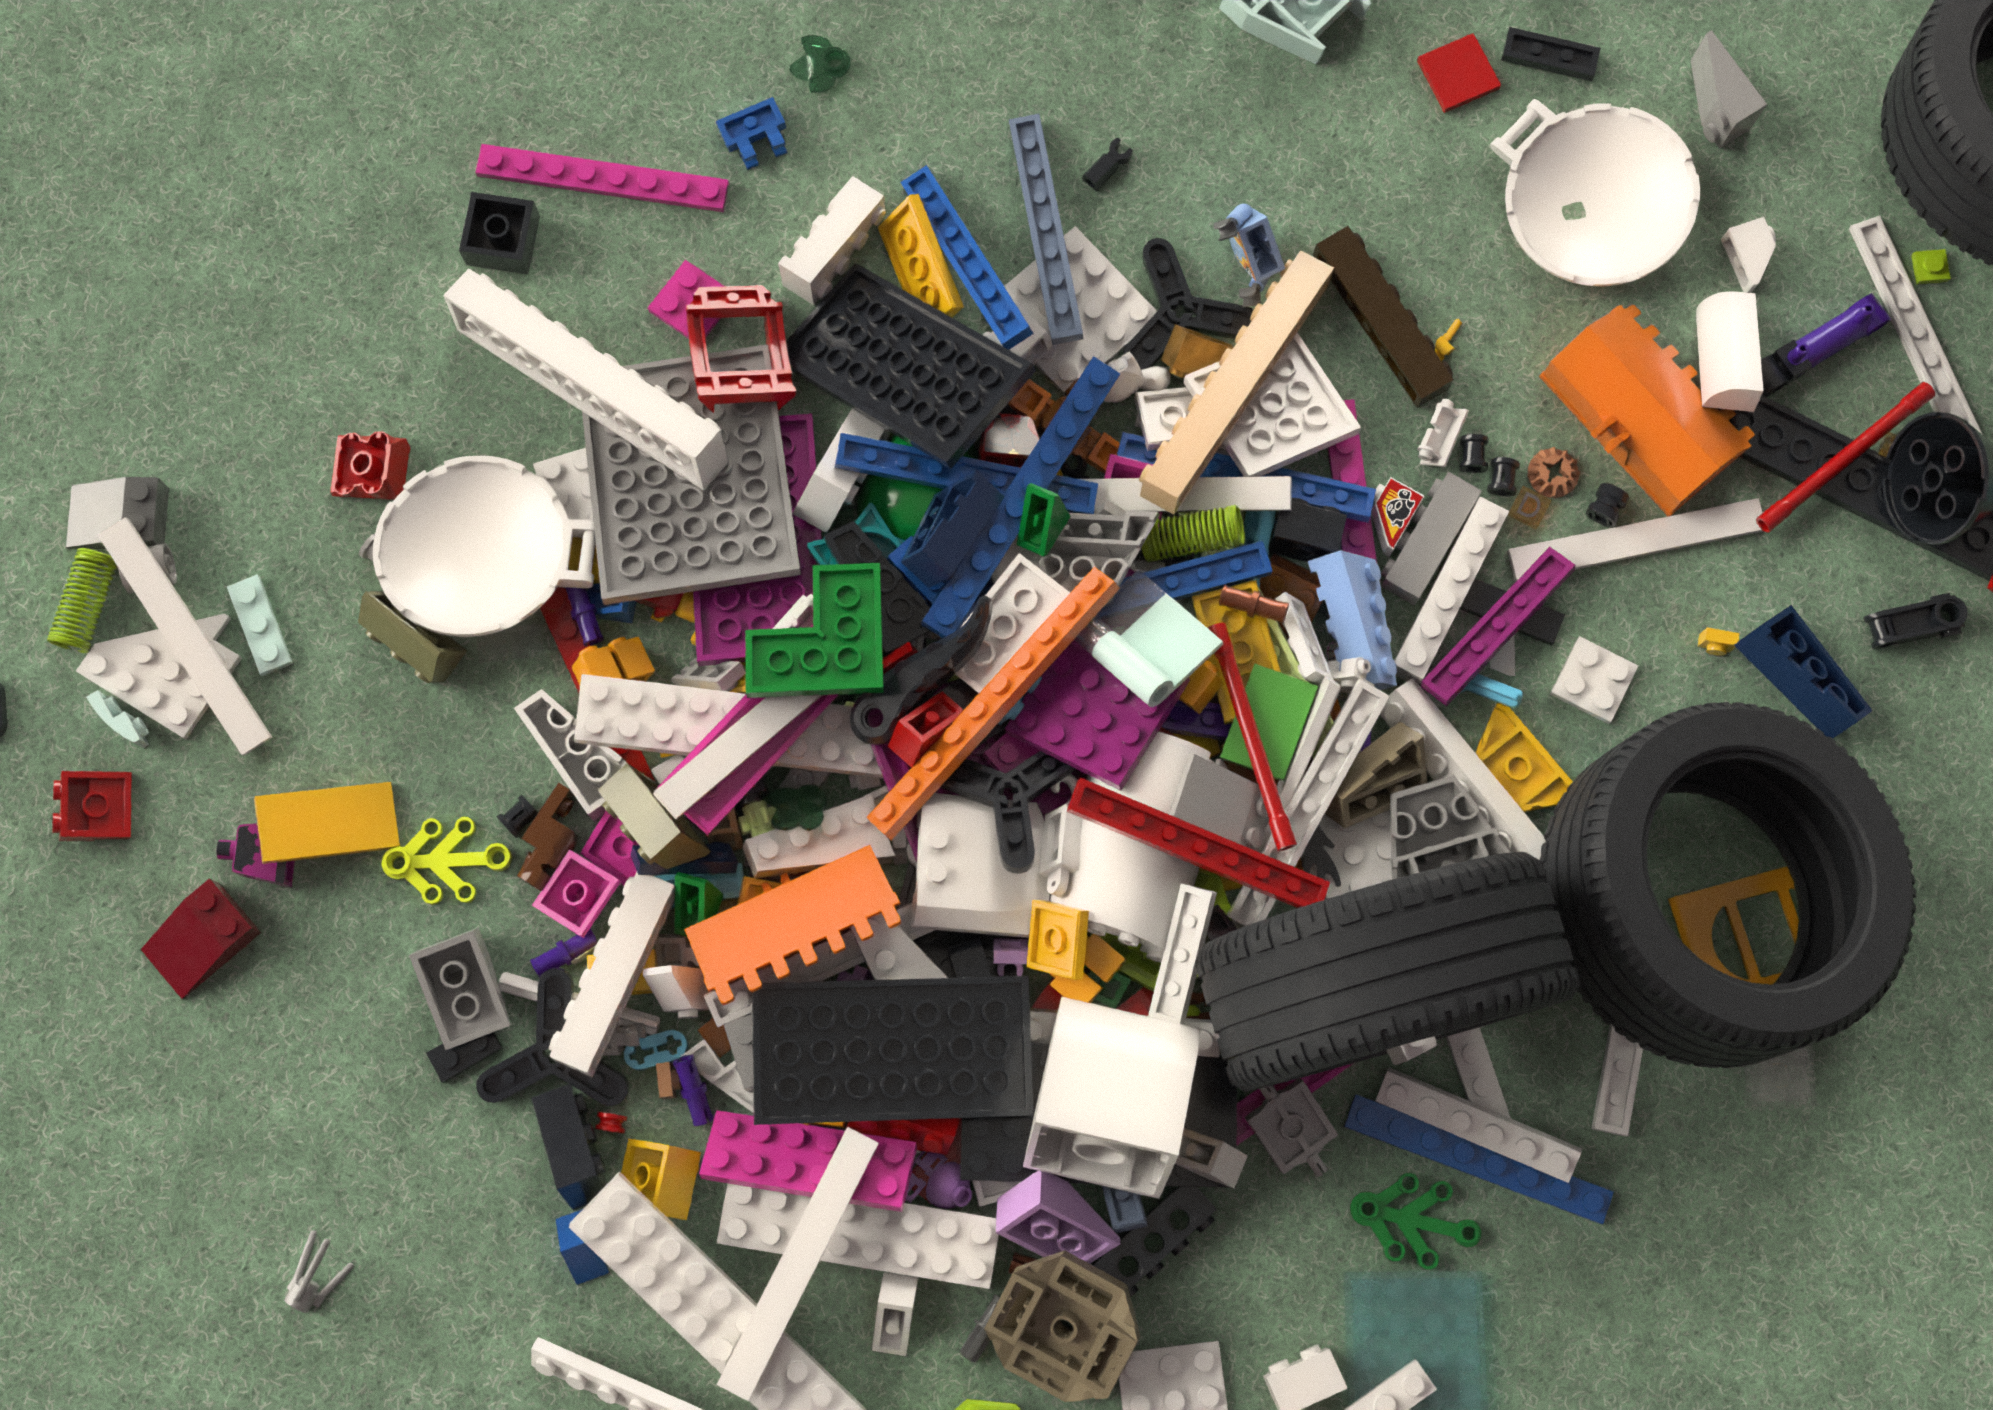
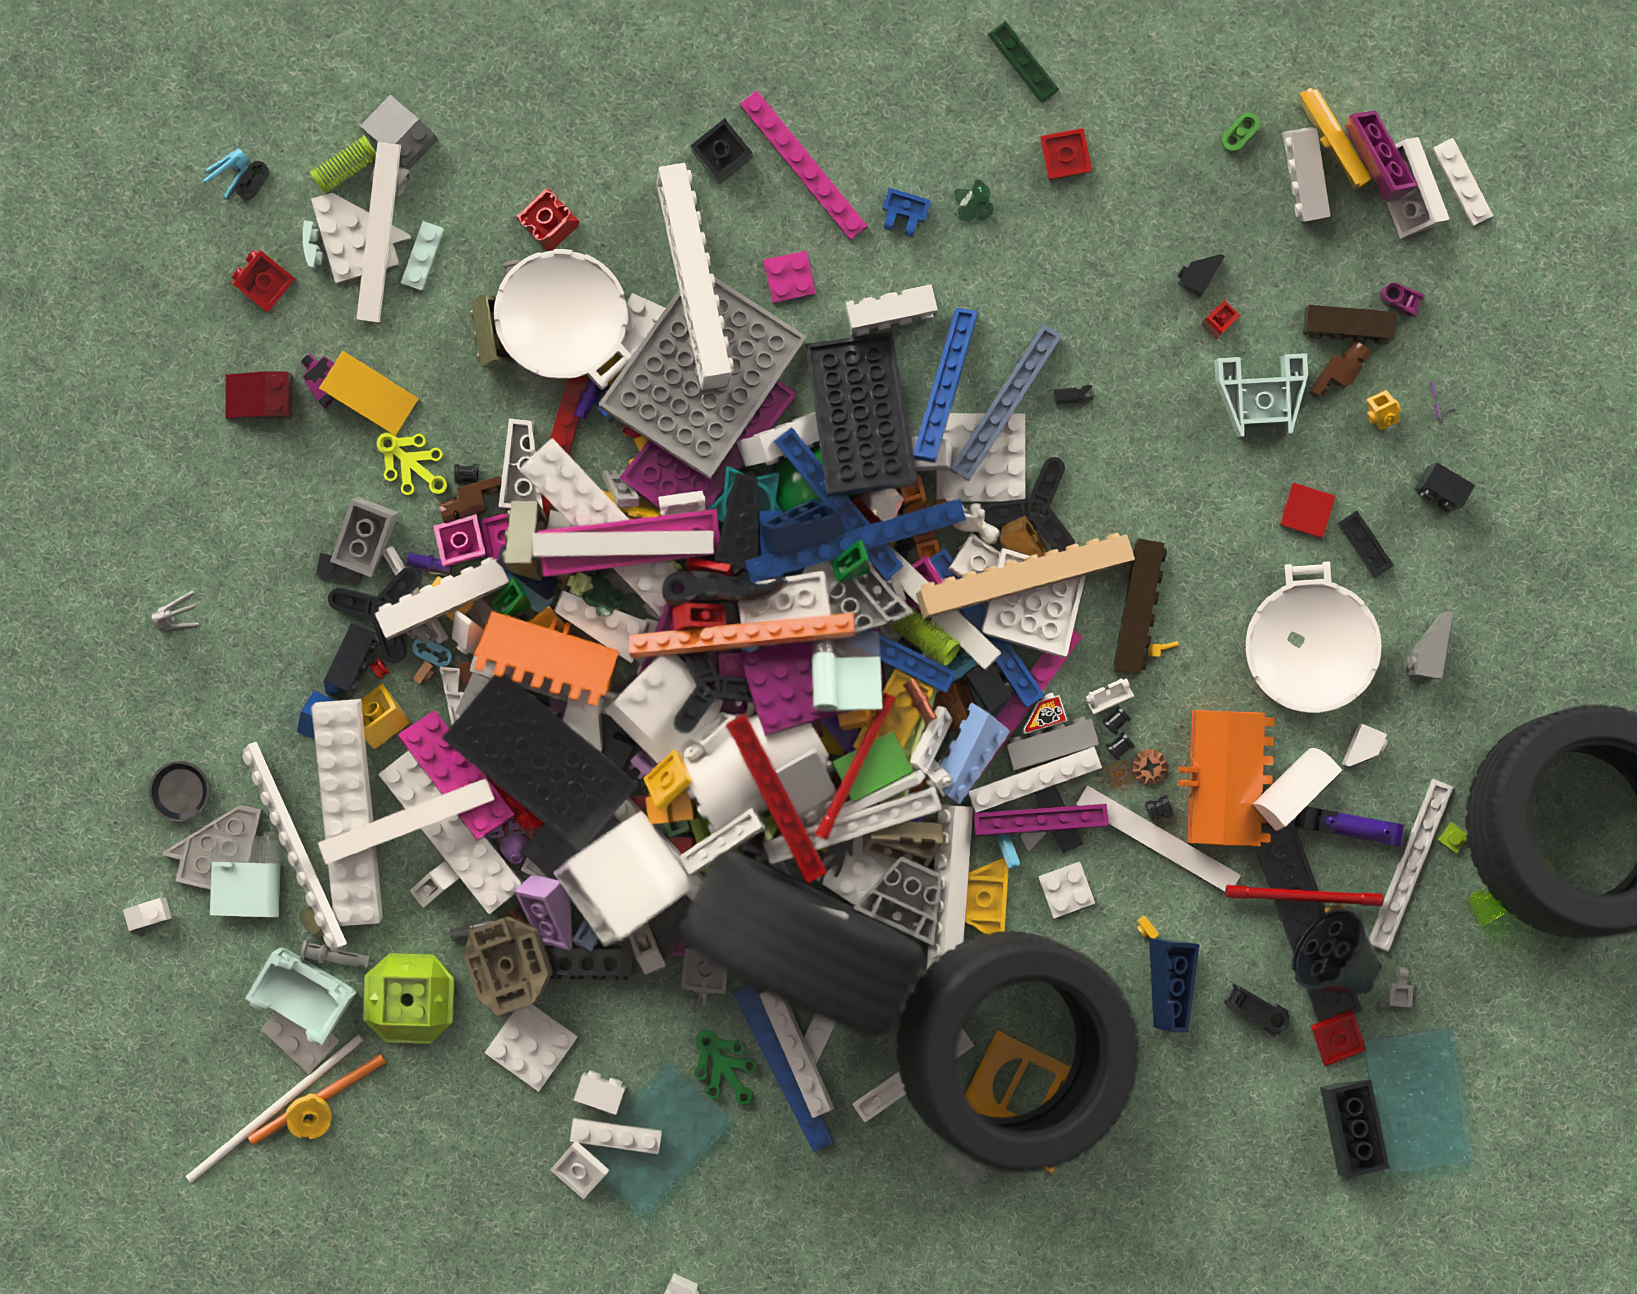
camera: 45 degrees right, 10 degrees up
light orange piece [572,636,655,685] -> none
dark purple pin [673,1054,714,1126] -> none
red wedge [686,285,796,413] -> none
green plate [745,563,884,698] -> none
yellow tile [878,194,964,318] -> none
light blue torso [1213,204,1285,307] -> none

